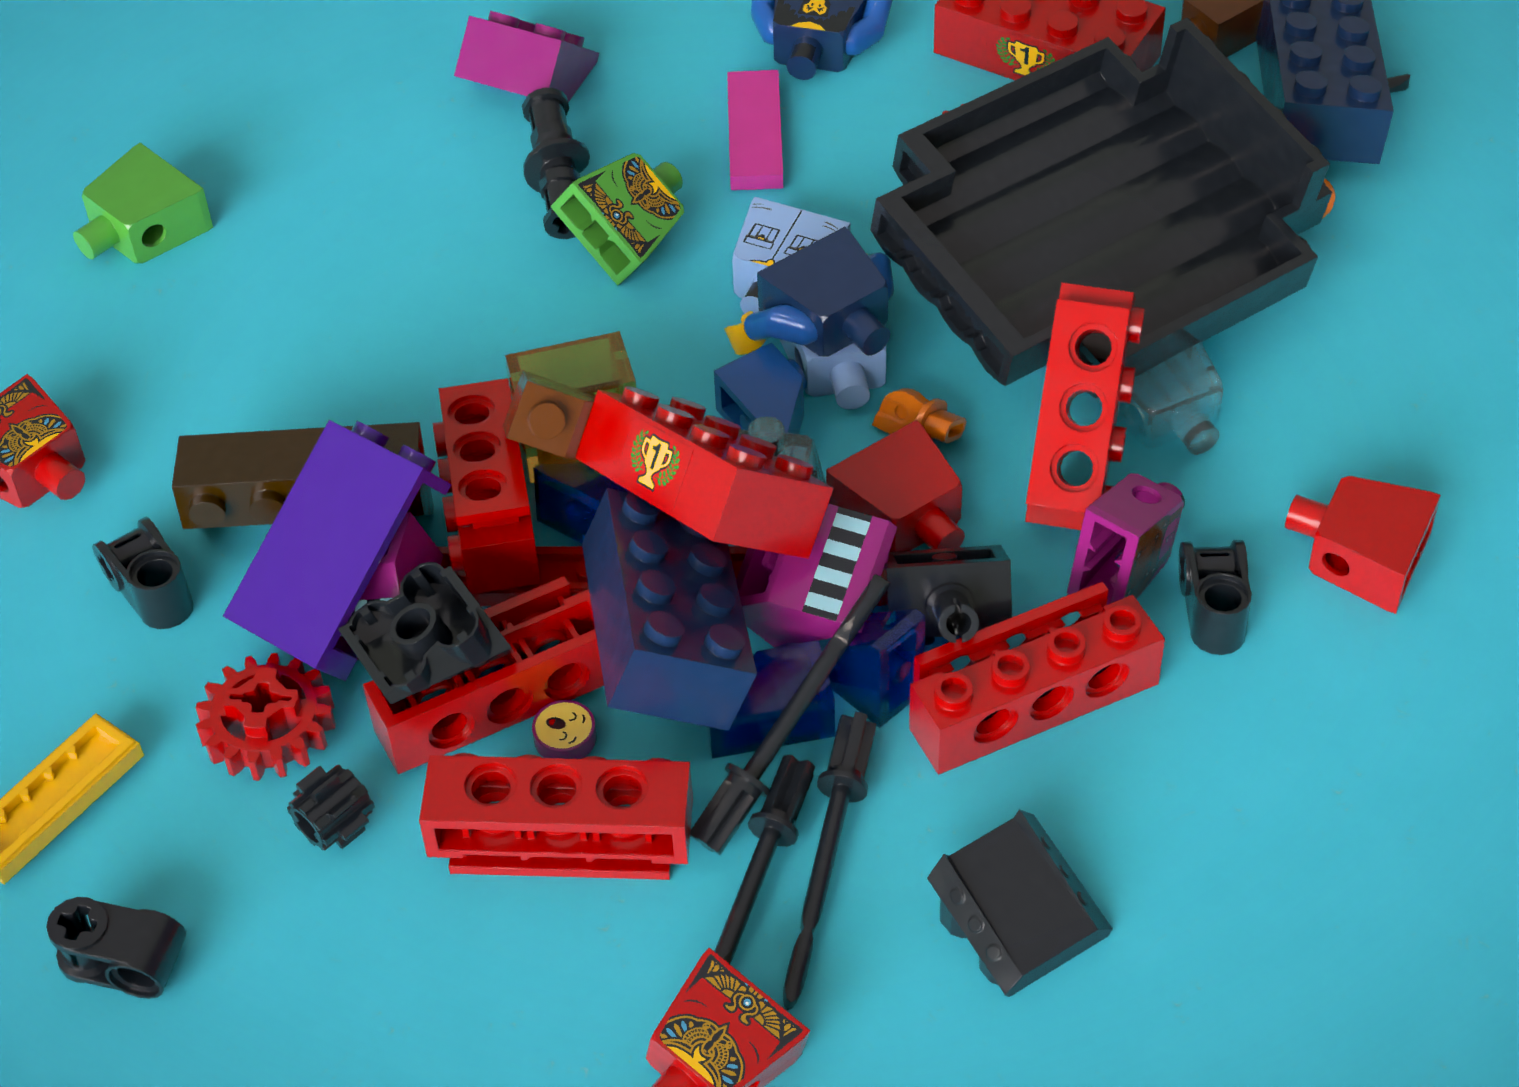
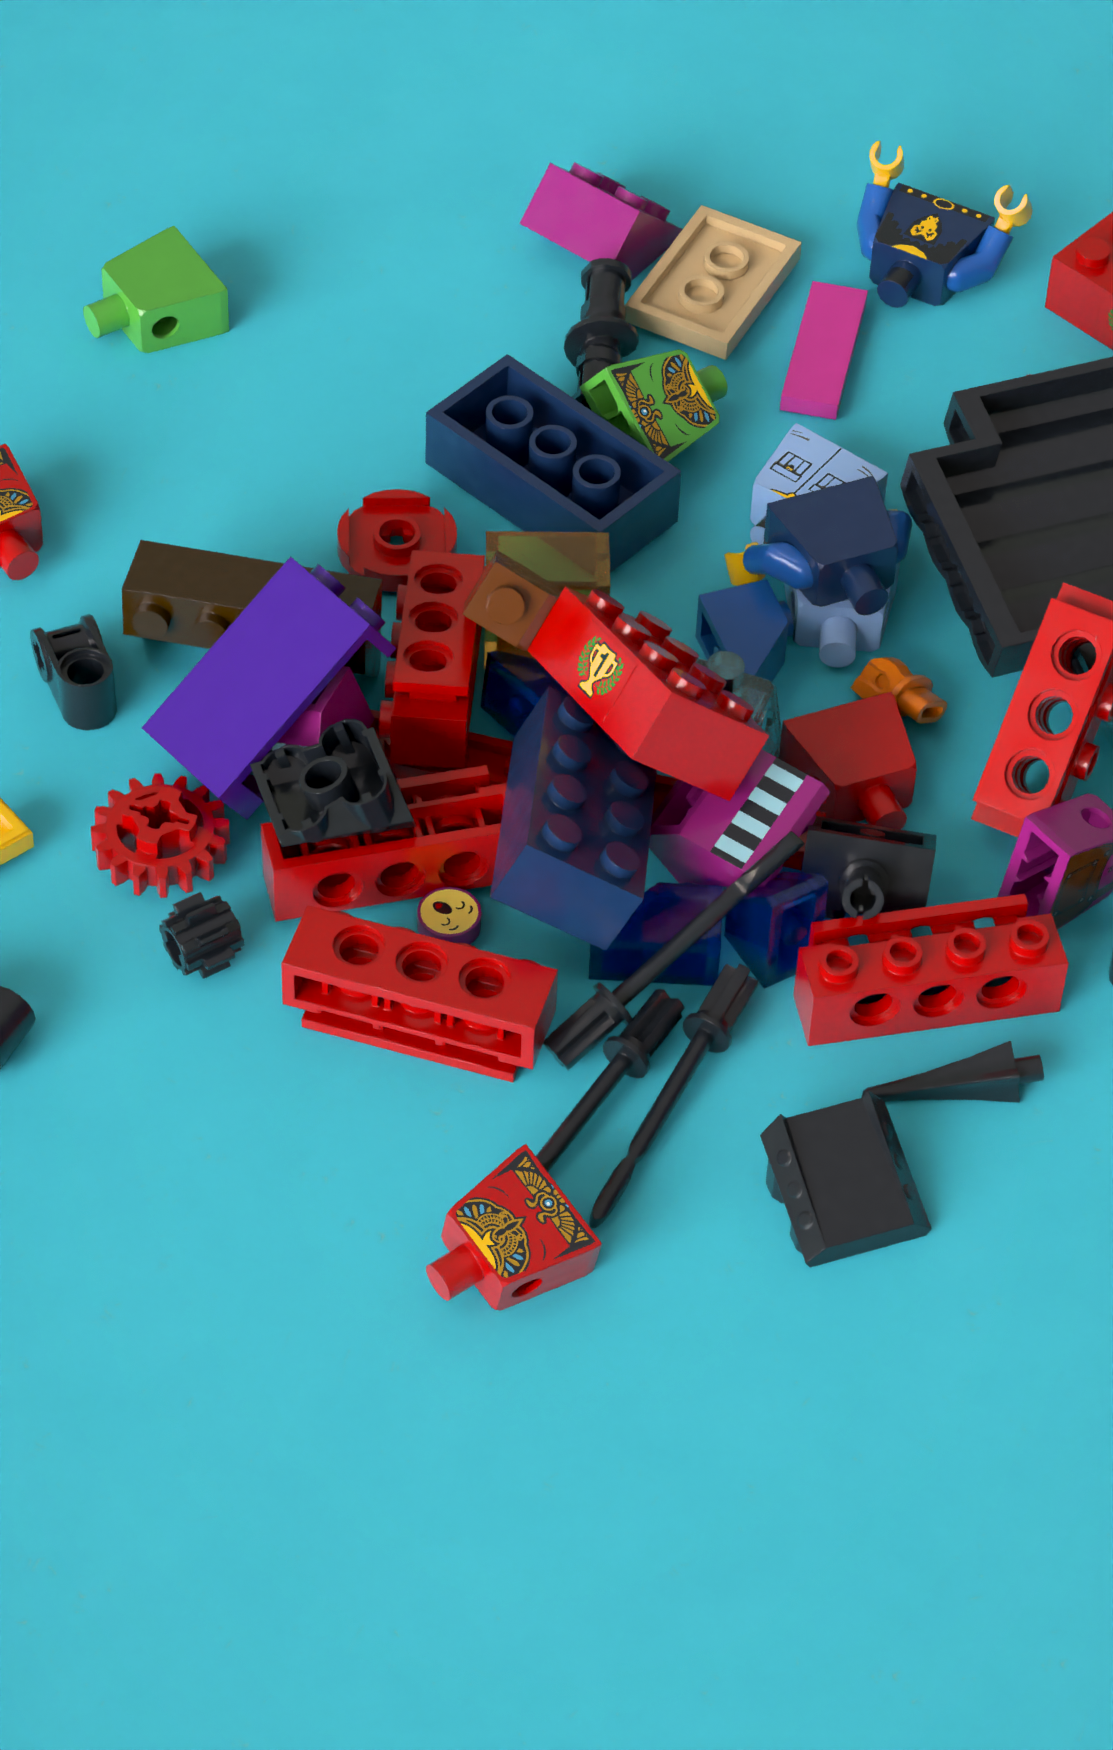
camera: 10 degrees right, 0 degrees up
none -> red plate [337,489,457,592]
none -> dark blue brick [425,354,681,583]
none -> tan plate [625,205,802,360]
none -> black piece [862,1041,1044,1103]

